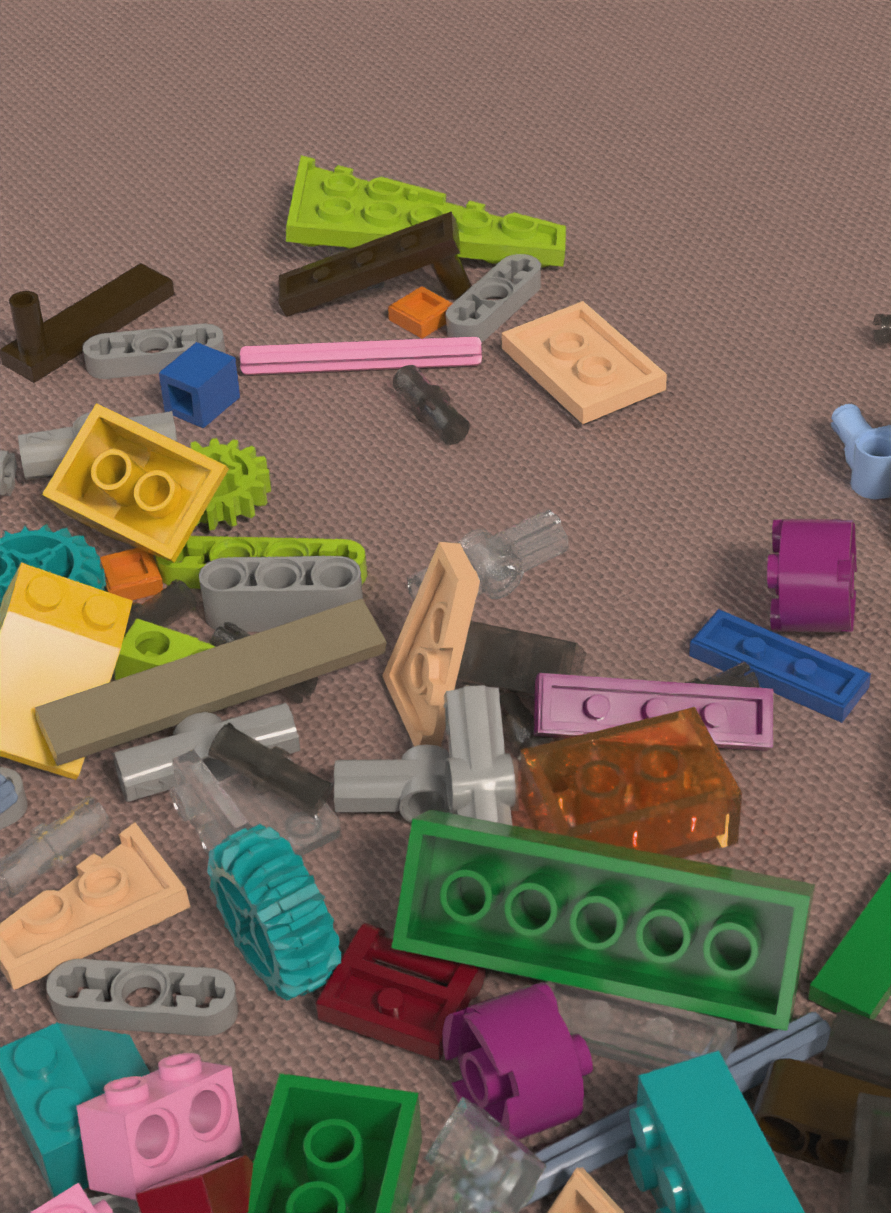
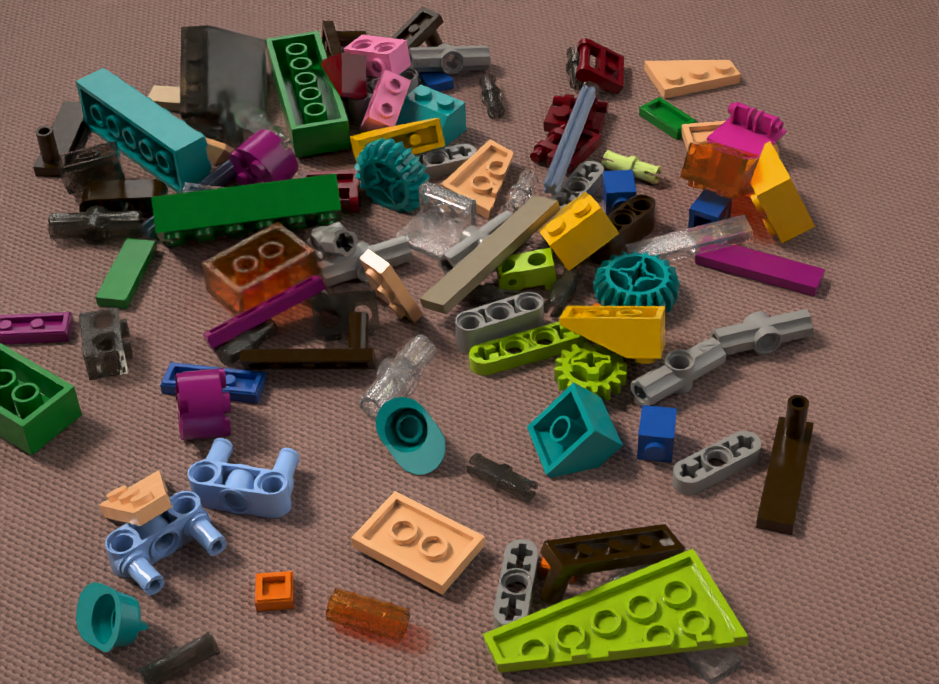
camera: 155 degrees right, 0 degrees up
clear smoke pin [208,723,333,818] -> none
bright pink axle [240,337,482,375] -> none
none -> light blue piece [187,438,300,518]
none -> dark brown piece [240,312,376,370]
none -> orange tile [255,571,294,611]
none -> clear orange axle [326,588,410,642]
none -> yellow slope [350,118,445,163]
none -> teal piece [375,397,446,475]
none -> teal slope [527,382,623,478]

